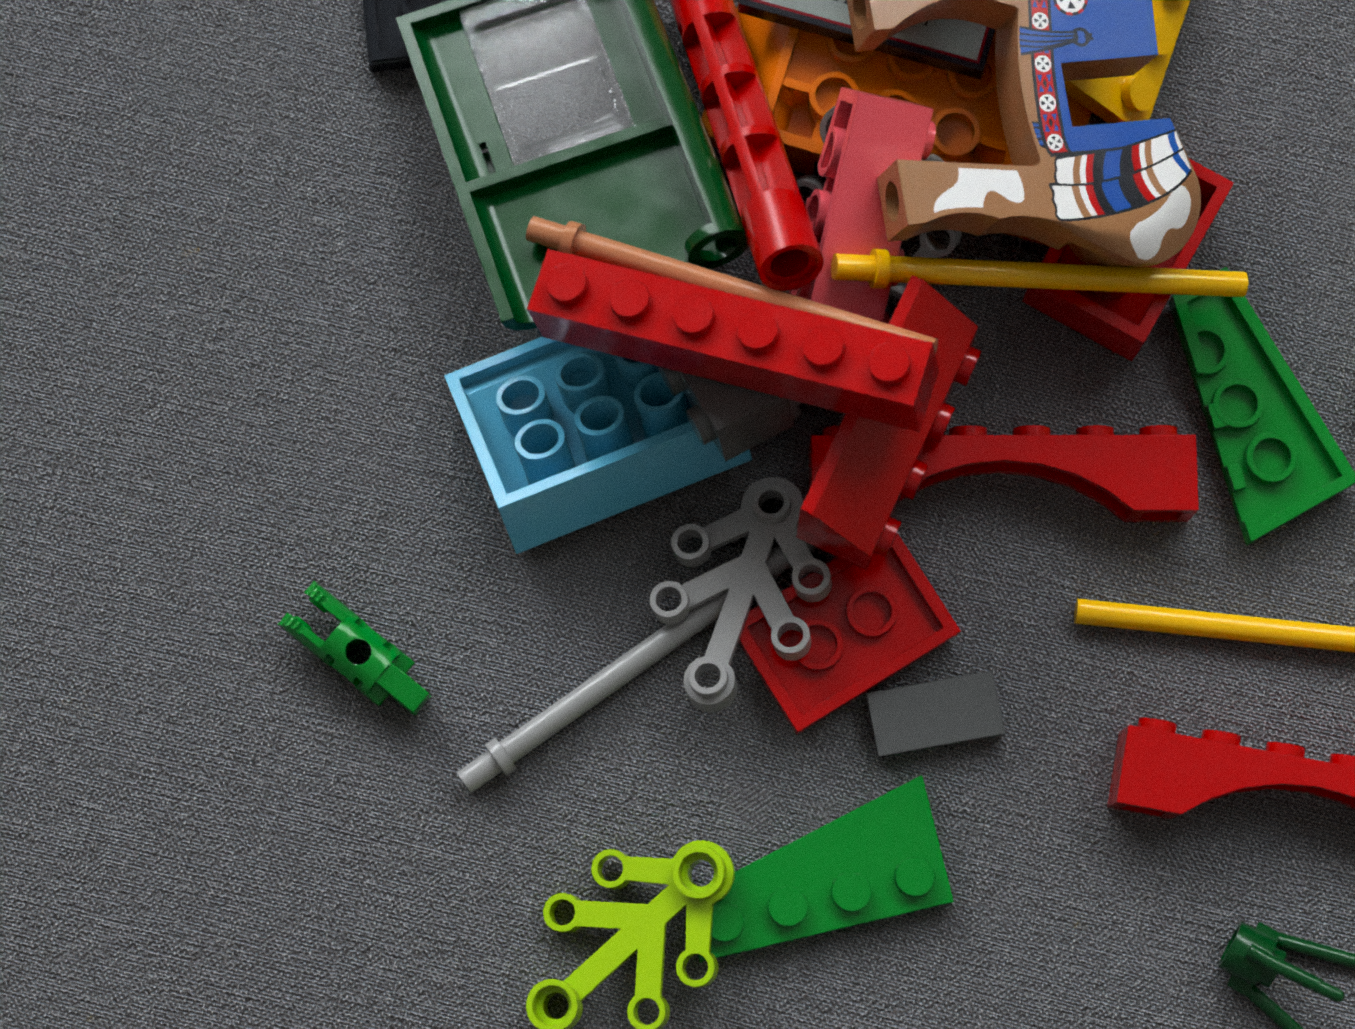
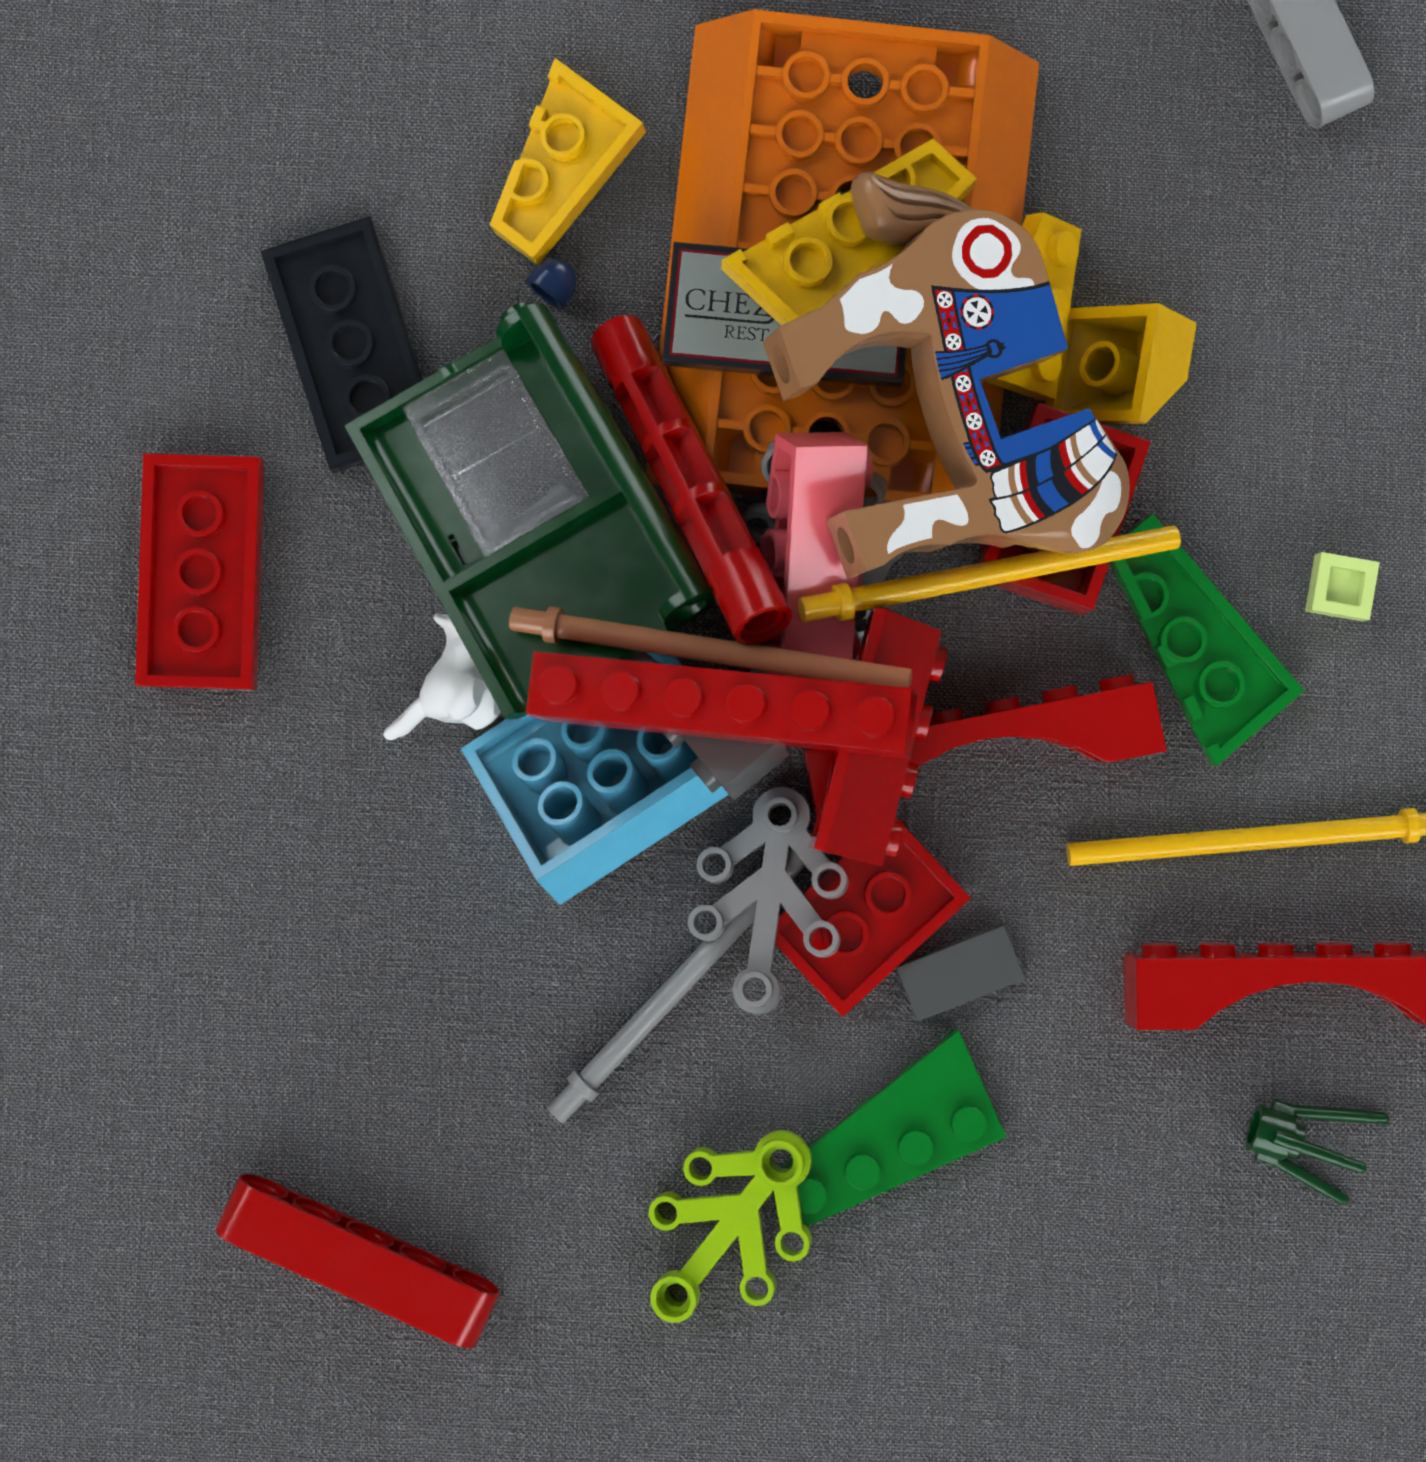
camera: 10 degrees left, 10 degrees up
green hinge [277,580,431,715] -> none
none -> red plate [135,453,265,690]
none -> red beam [215,1173,500,1348]
none -> white animal [383,613,501,740]
none -> yellow slope [1045,303,1197,424]

